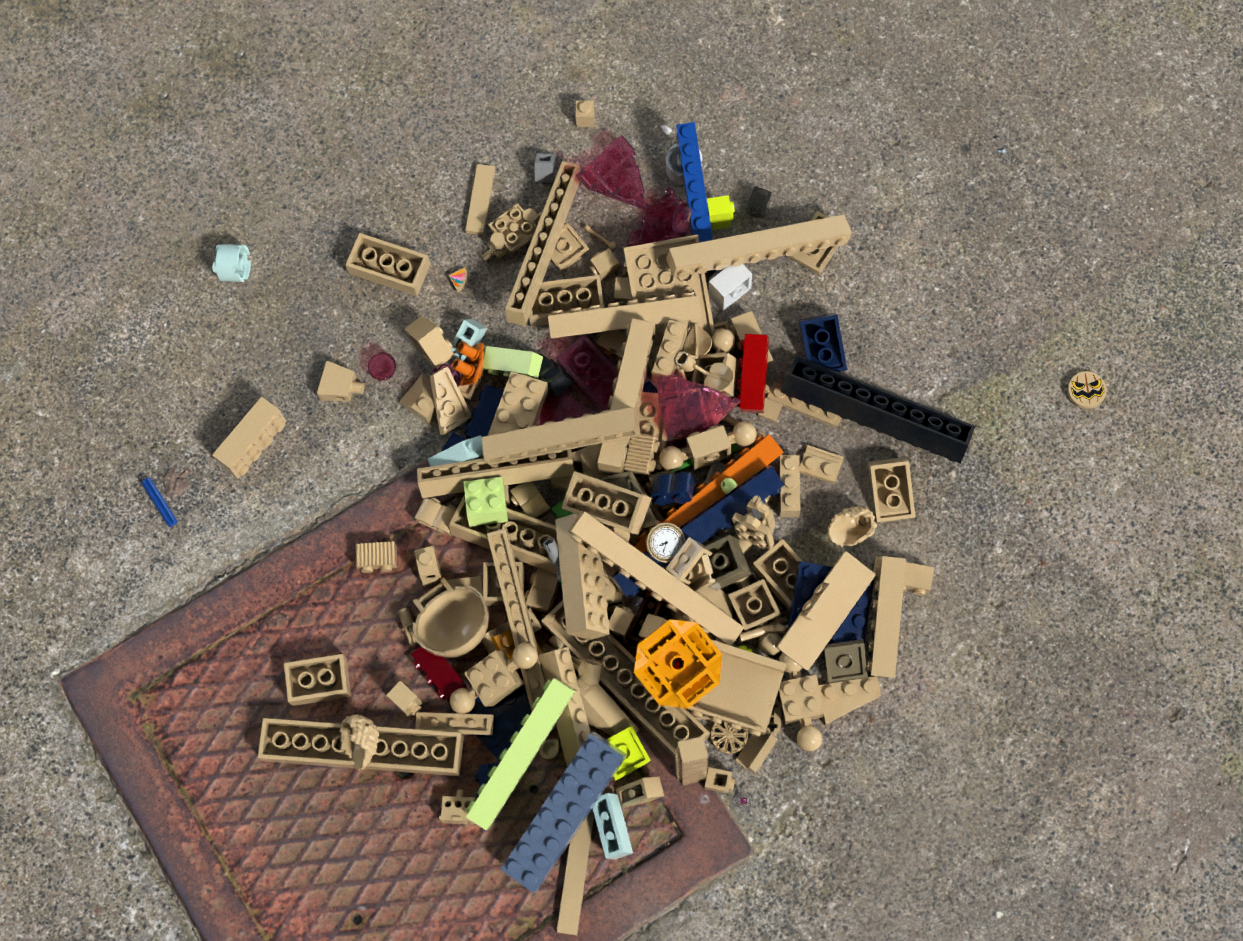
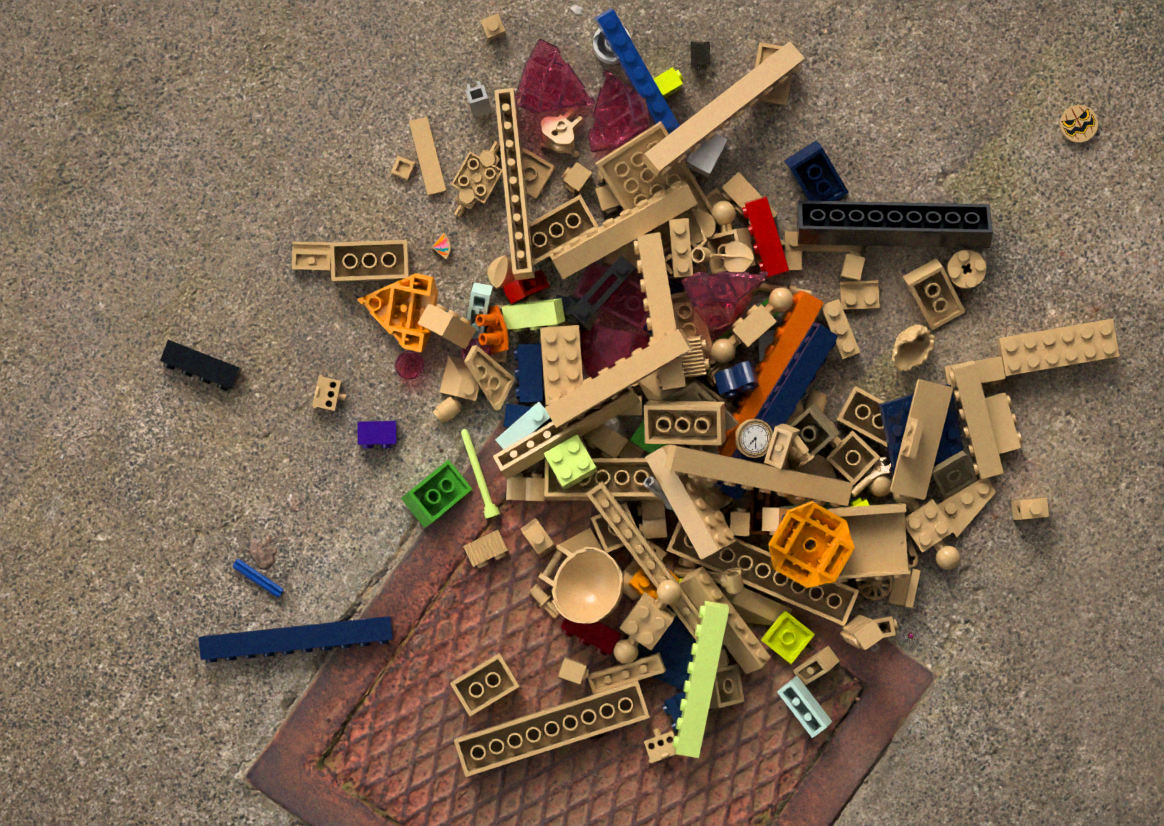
camera: 30 degrees left, 15 degrees up
light aqua brick [212,244,251,282] -> none
tan brick [212,396,287,479] -> none
tan torso [317,361,365,402] -> none
tan piece [340,714,379,770] -> none
sand blue brick [500,732,627,893] -> none
tan tile [557,812,594,936] -> none
yellowish green hinge [721,478,738,495] -> none
tan piece [732,496,776,550] -> none
none -> black brick [160,340,242,391]
none -> dark blue brick [198,616,394,663]
none -> tan plate [292,242,331,271]
none -> tan piece [312,375,346,411]
none -> light orange wedge [357,273,438,352]
none -> dark purple brick [357,421,397,449]
none -> tan tile [391,156,416,181]
none -> bright green slope [401,459,472,528]
none -> tan brick [433,396,462,424]
none -> yellowish green piece [461,429,500,519]
none -> tan piece [487,255,514,289]
none -> red slope [503,269,550,304]
none -> tan hinge [541,109,584,153]
none -> black container [569,255,635,325]
none -> tan slope [709,664,745,709]
none -> tan brick [840,251,865,281]
none -> tan brick [945,250,986,290]
none -> tan brick [985,393,1023,454]
none -> tan brick [996,319,1120,377]
none -> tan torso [1011,497,1050,520]

